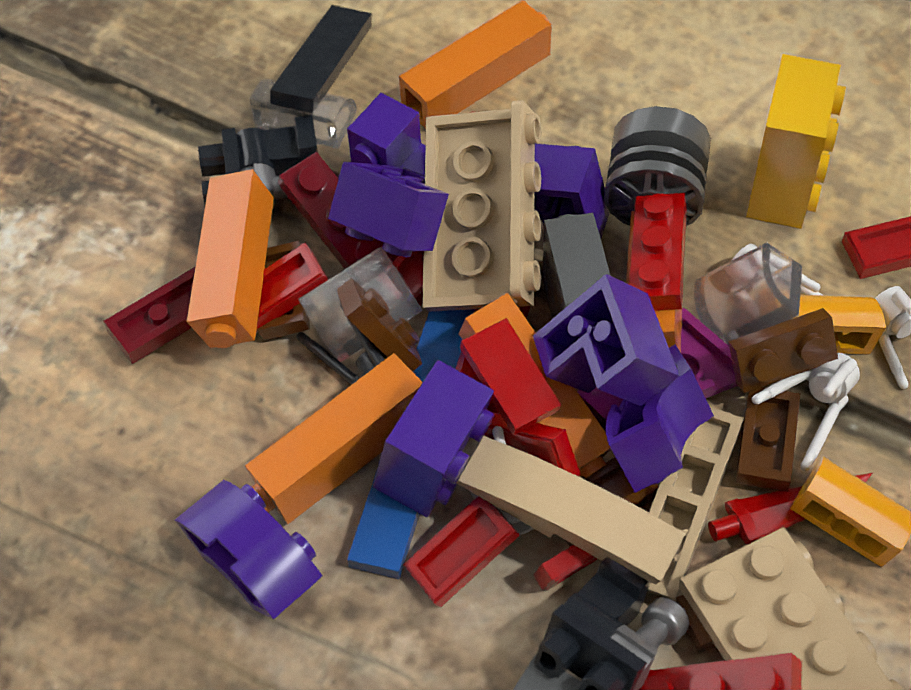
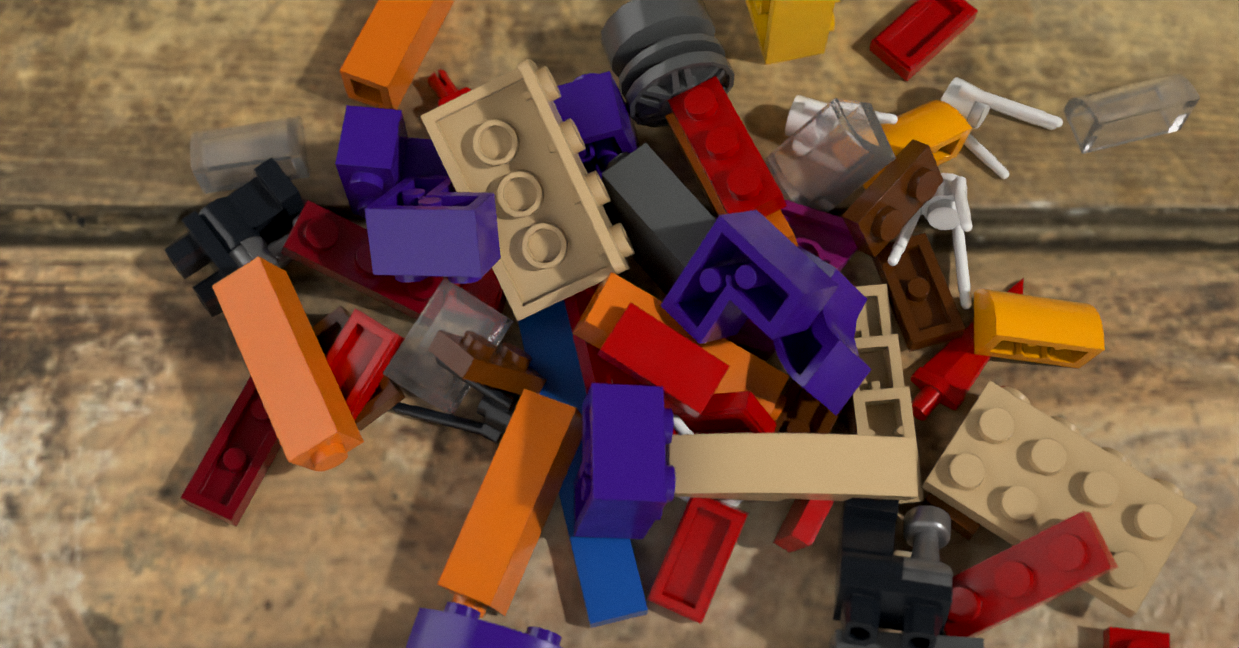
camera: 30 degrees left, 10 degrees up
black tile [270,5,372,113] -> none

